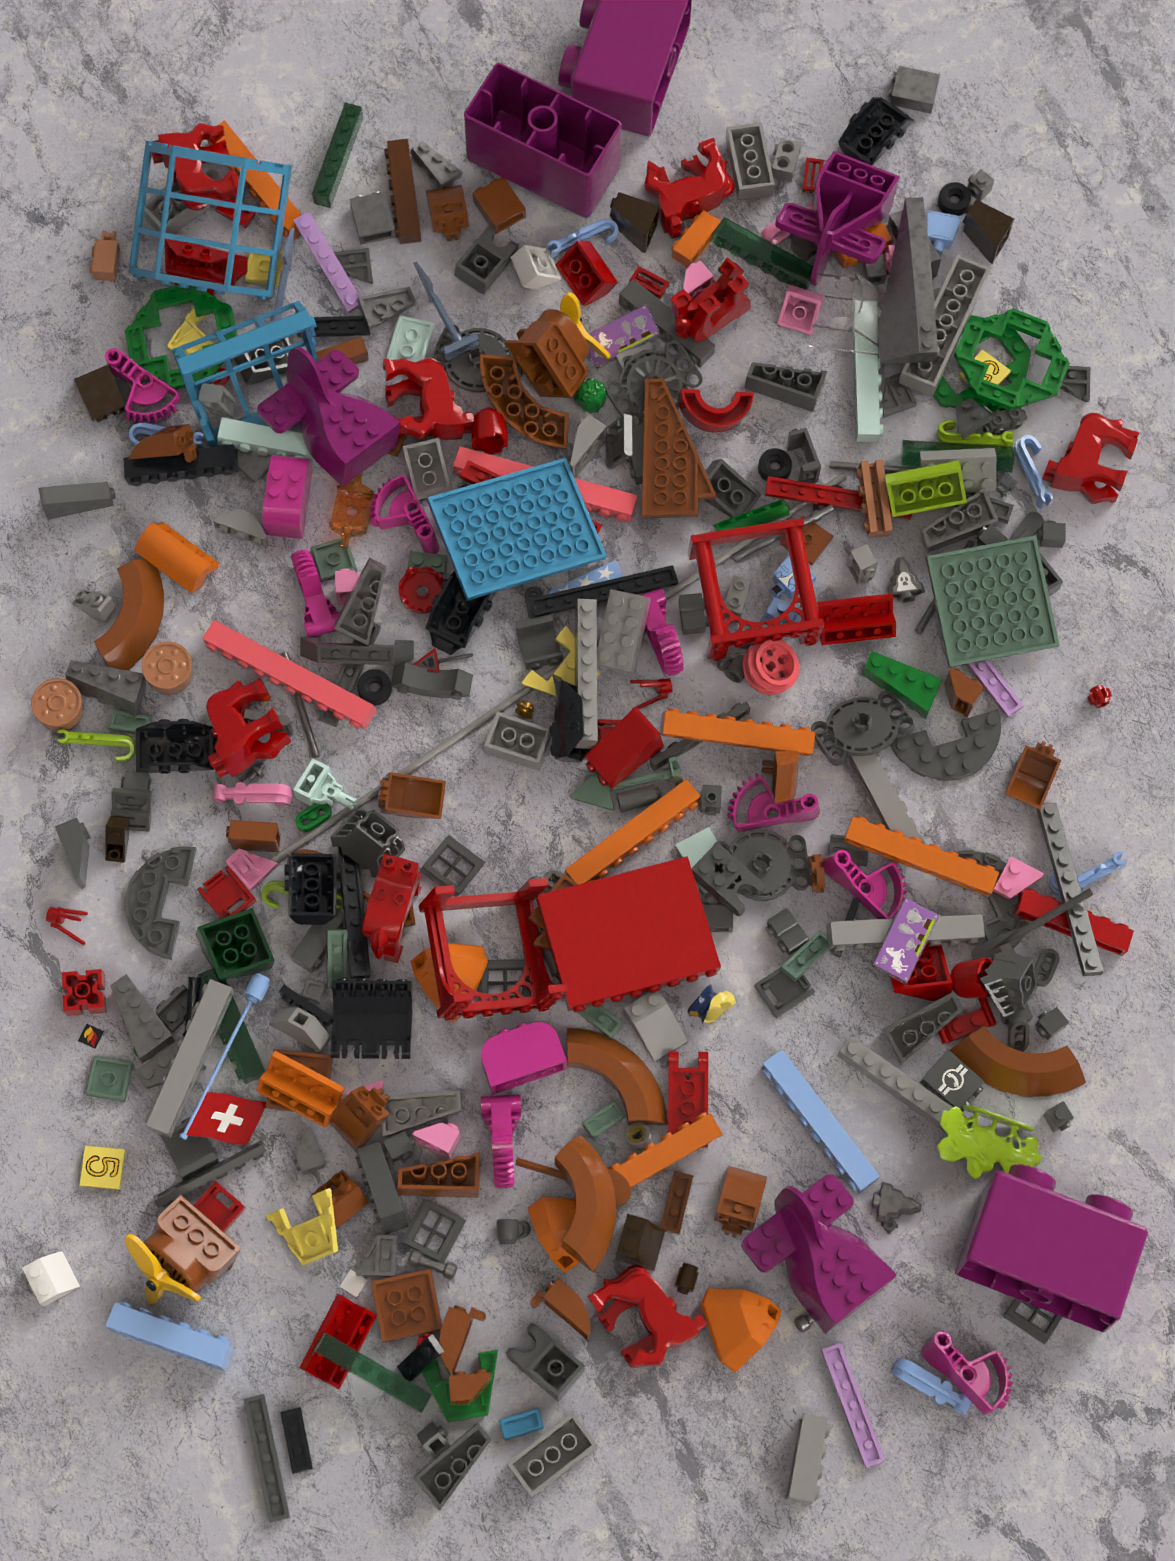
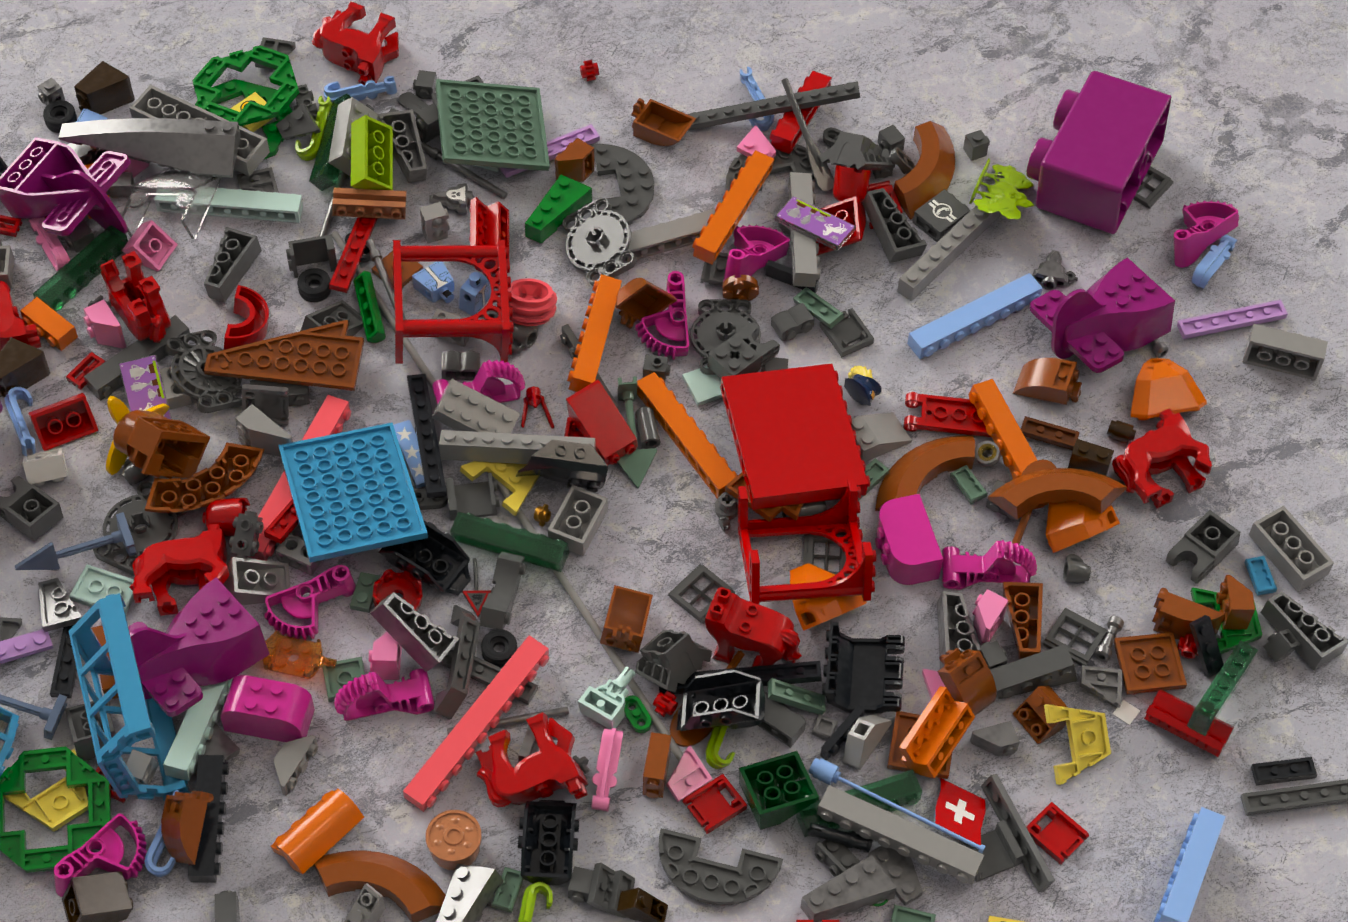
camera: 85 degrees left, 15 degrees down
brick [124,1195,241,1305] -> none
dark orange piece [530,1278,590,1342] -> none
green hair [574,378,607,413] -> none
none -> dark grey brick [229,510,264,558]
none -> clear green brick [450,512,570,572]
none -> red gear [653,691,678,717]

